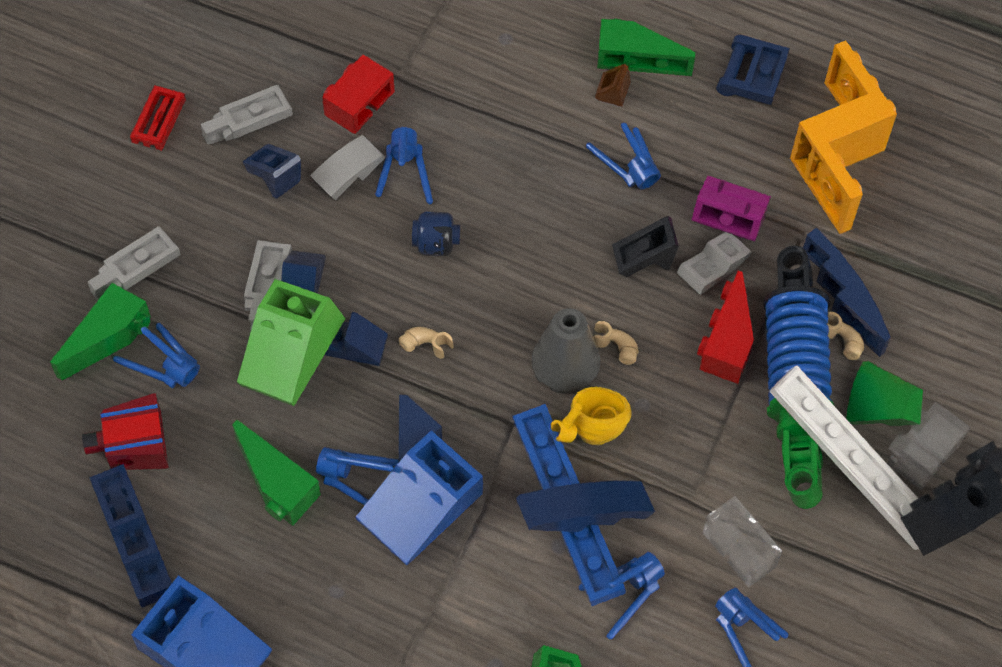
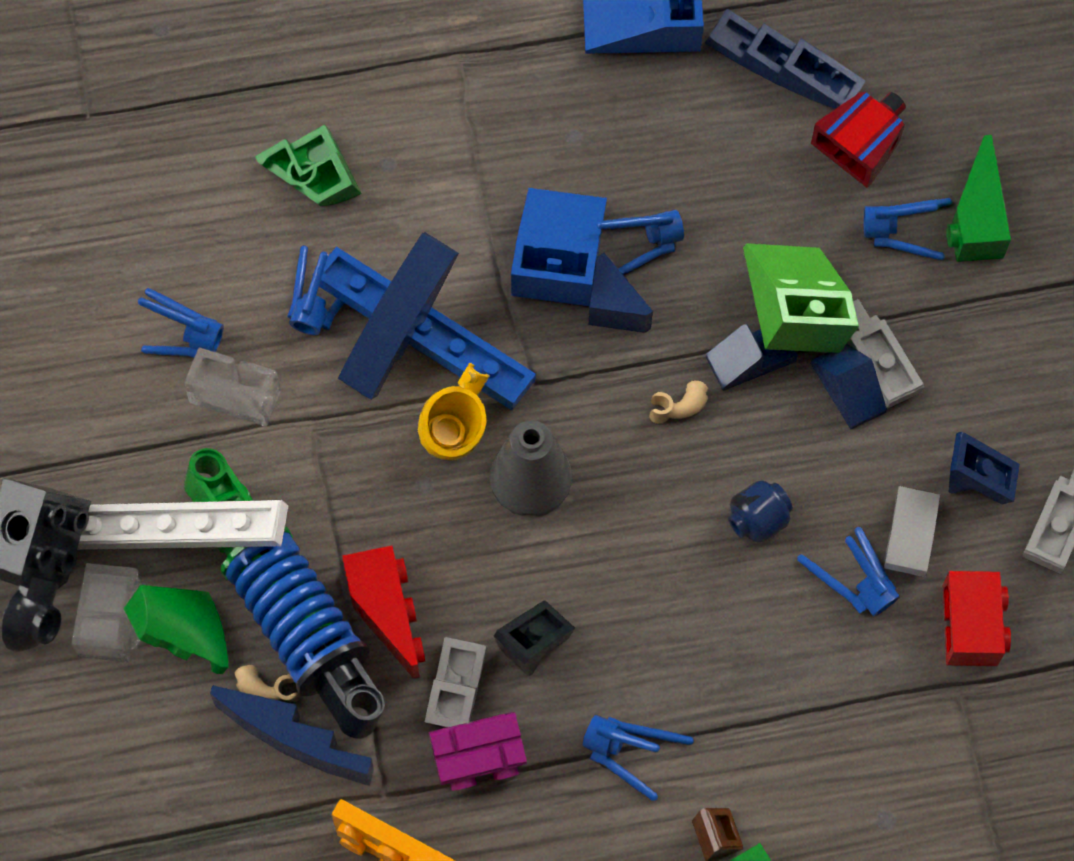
camera: 145 degrees right, 5 degrees up
light grey hinge [88,227,180,300] -> none
green slope [232,420,321,526] -> none
tan arm [593,321,639,365] -> none

